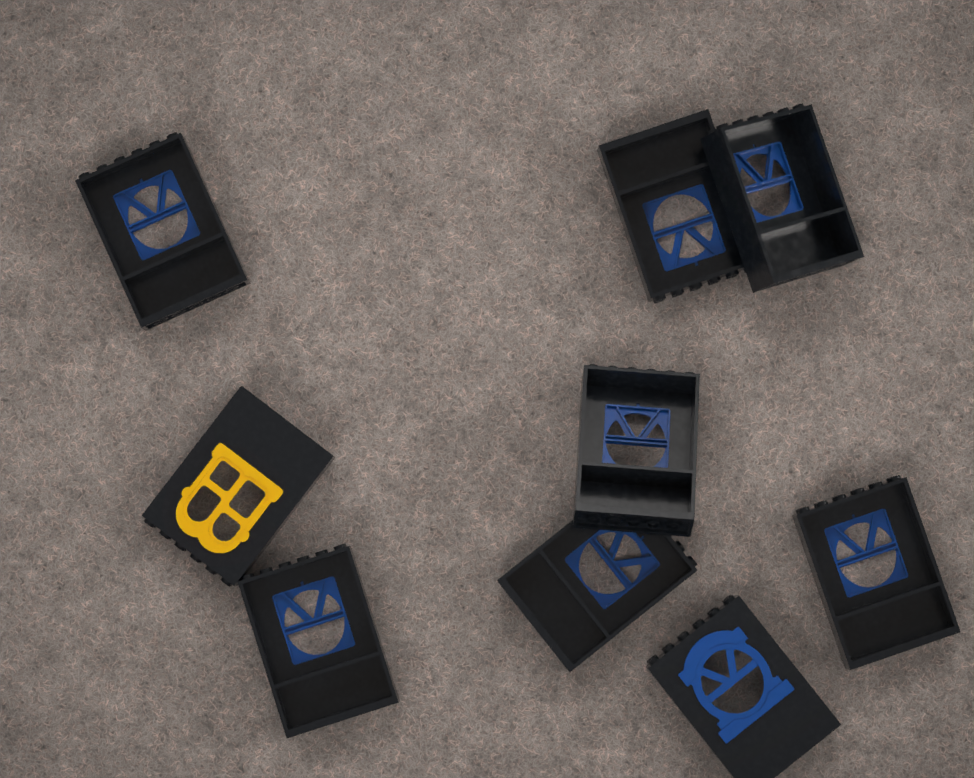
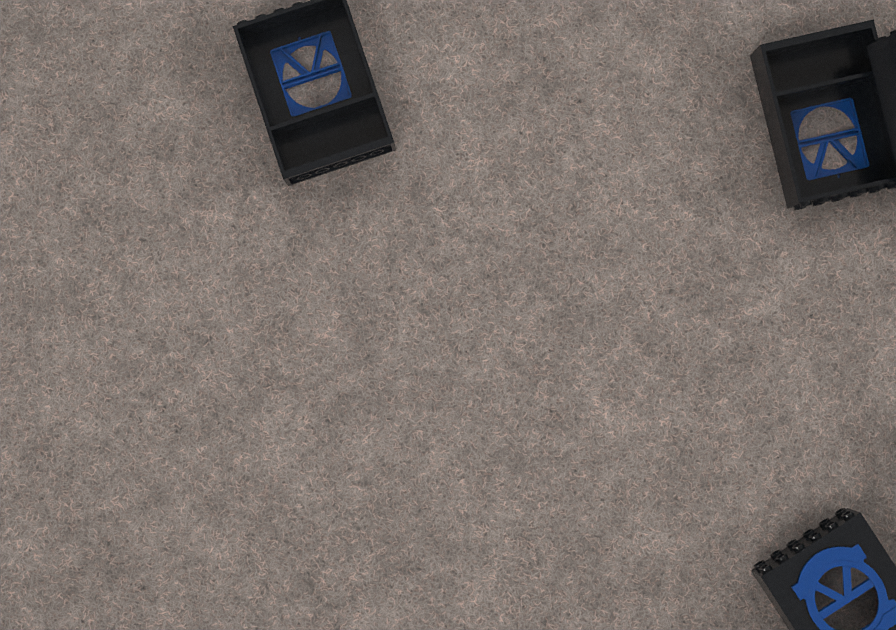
camera: 10 degrees right, 0 degrees up
black panel [142,386,336,587] -> none
black panel [238,543,400,738] -> none
black panel [497,520,698,672] -> none
black panel [573,364,700,537] -> none

